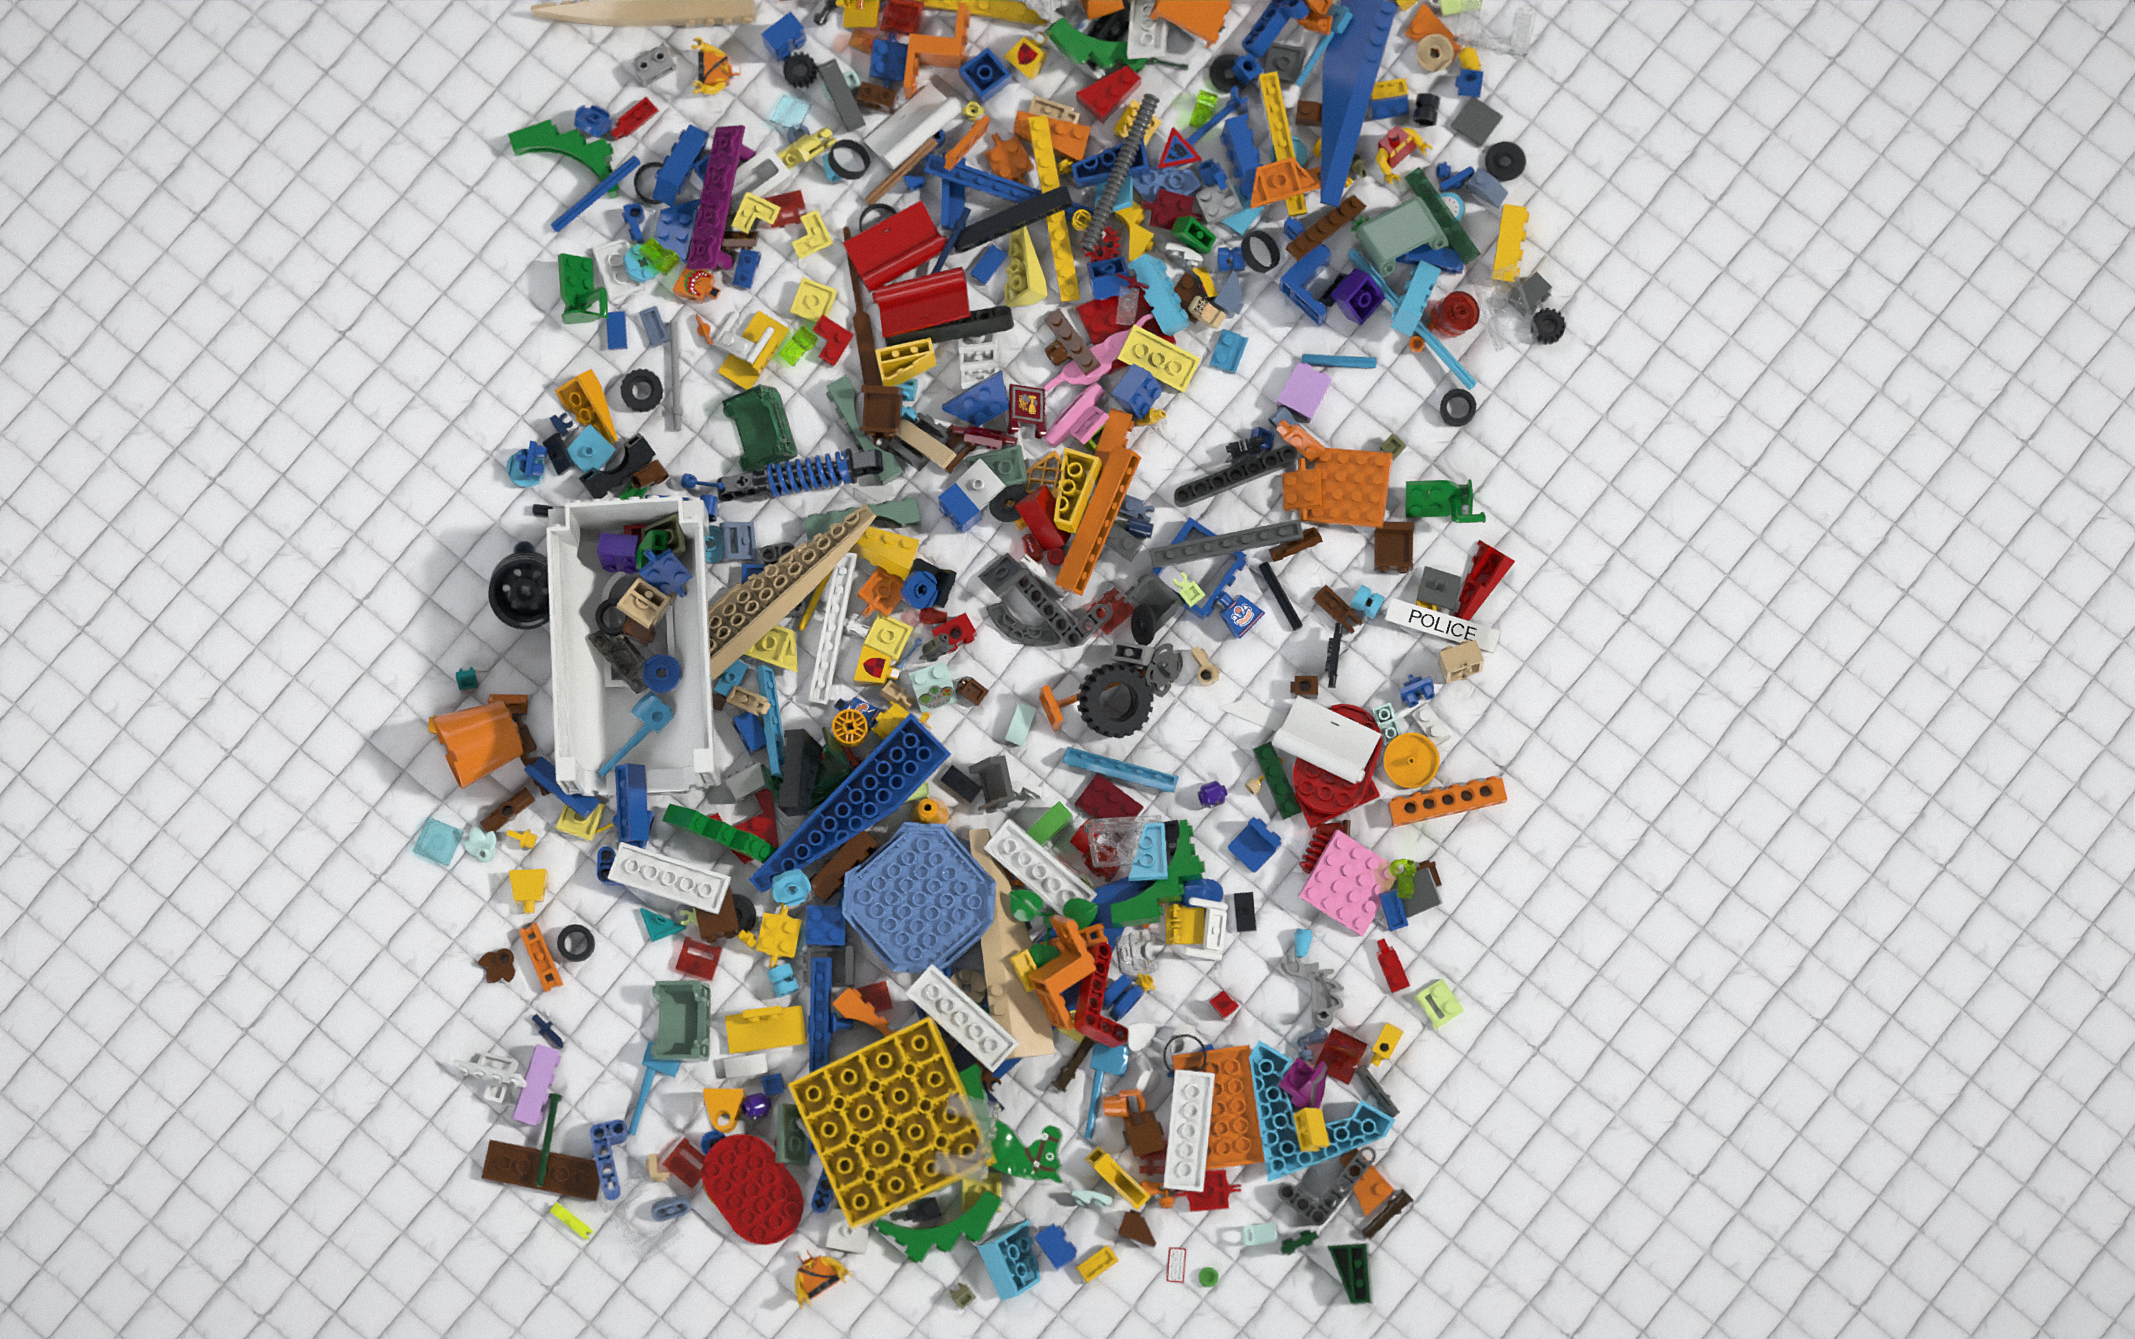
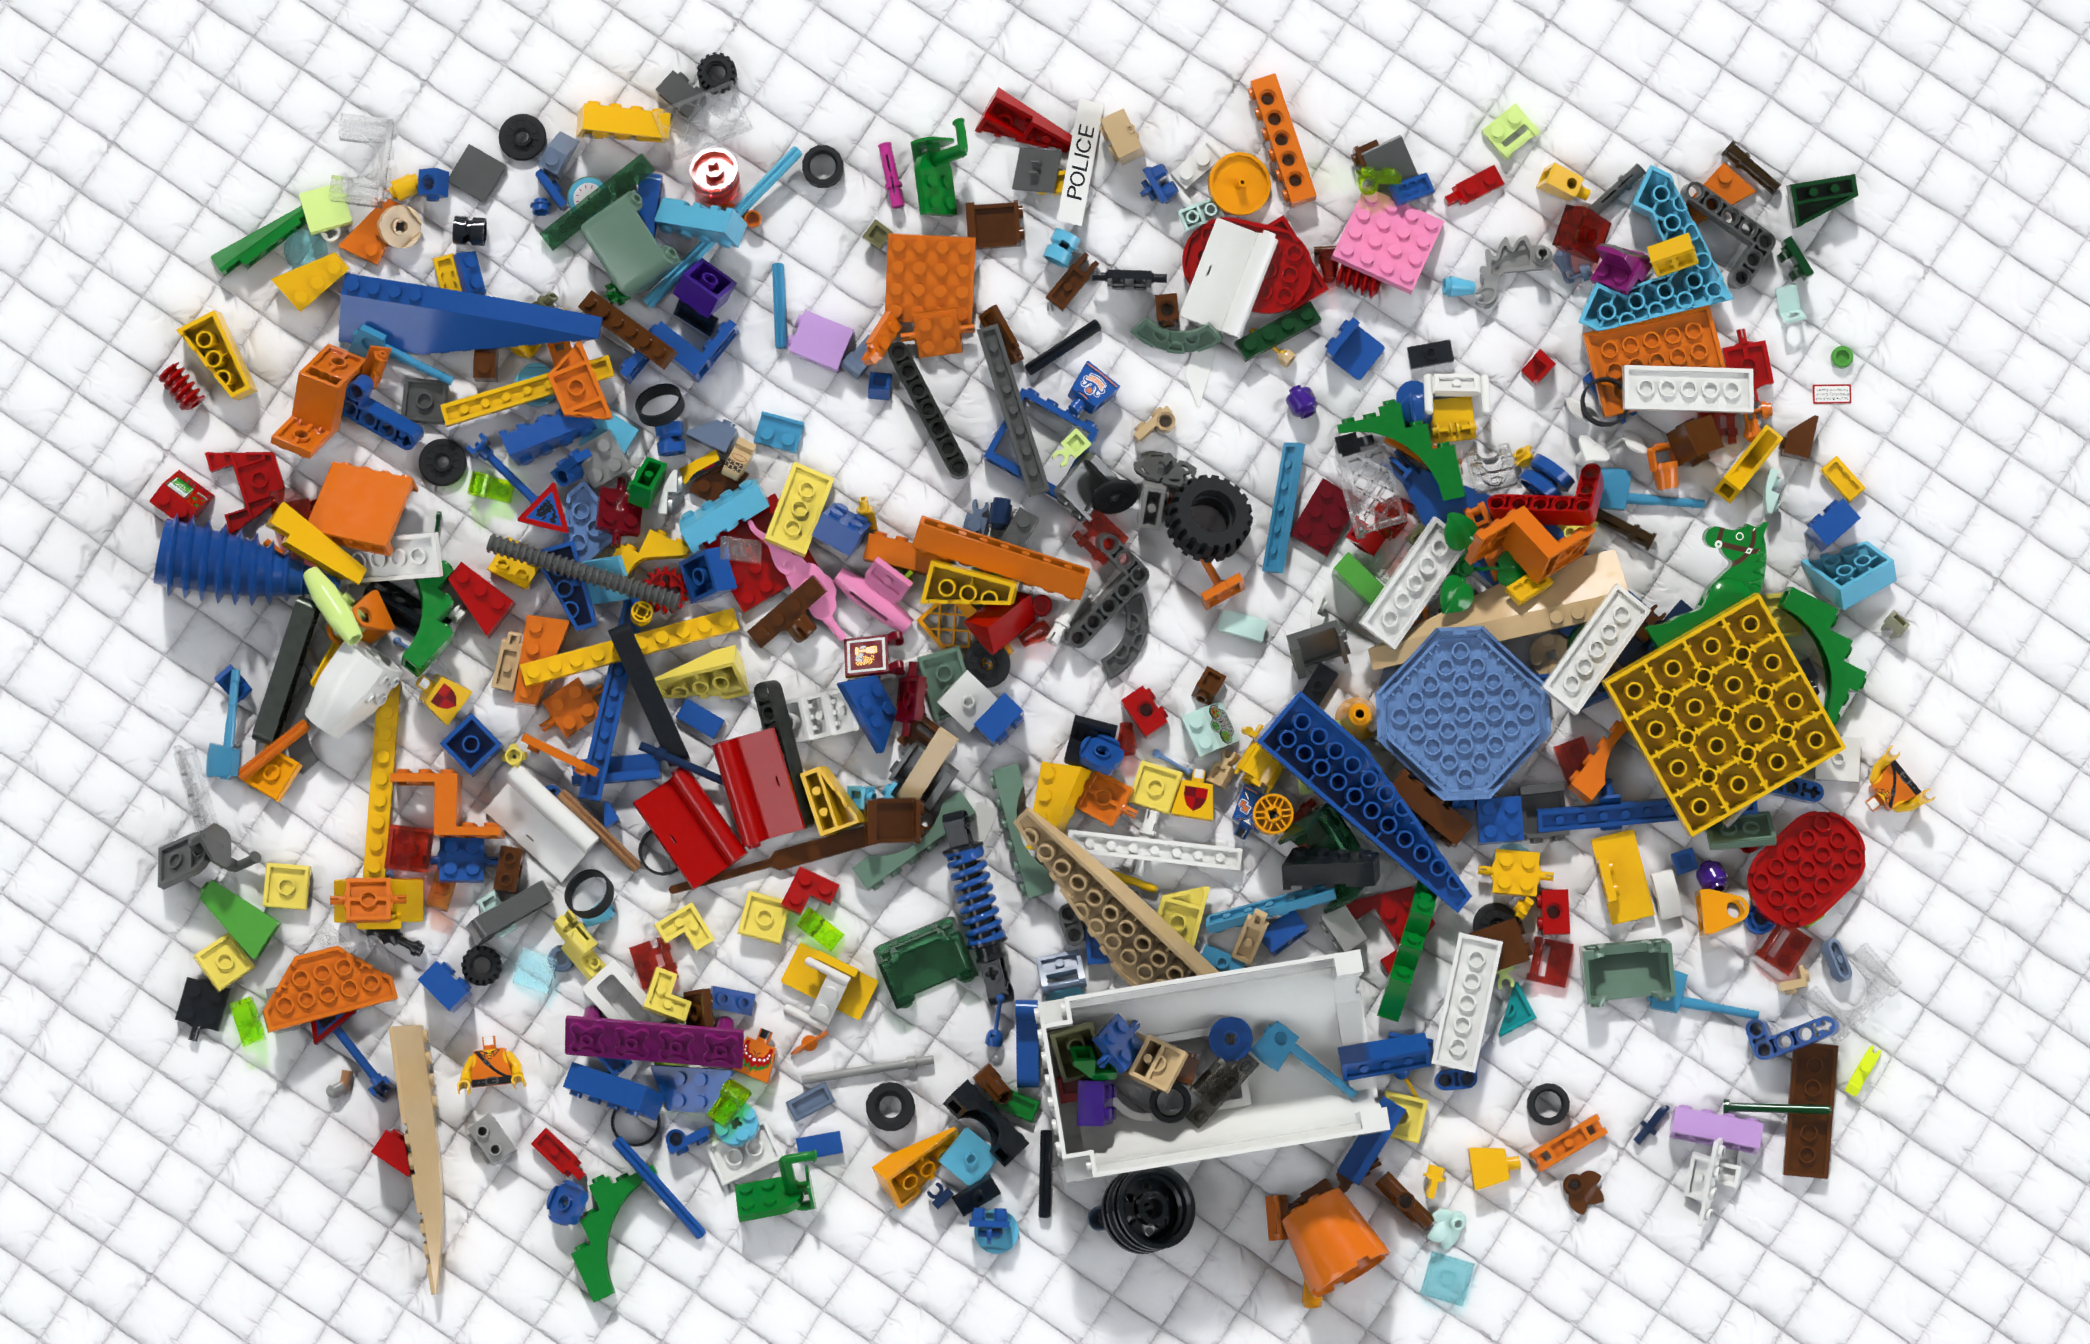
camera: 95 degrees left, 5 degrees up
teal tile [456,667,478,691] -> none
medium azure wheel [767,963,799,998] -> none
medium azure plate [771,869,811,906] -> none
dark grey hinge [919,633,955,662] -> none
clear arch [933,1093,1001,1182] -> none
dark grey tile [978,553,1027,597] -> none
yellow plate [1056,159,1074,176] -> none
dark red piece [1116,273,1149,290] -> none
medium azure wing [1129,822,1168,881] -> none
black hinge [1225,436,1267,465] -> none
blue brick [1231,53,1264,86] -> none
torso [1376,125,1433,185] -> none
none -> dark pink pin [878,142,905,209]
none -> sand green tile [1130,316,1223,354]
none -> red brick [1536,889,1570,936]

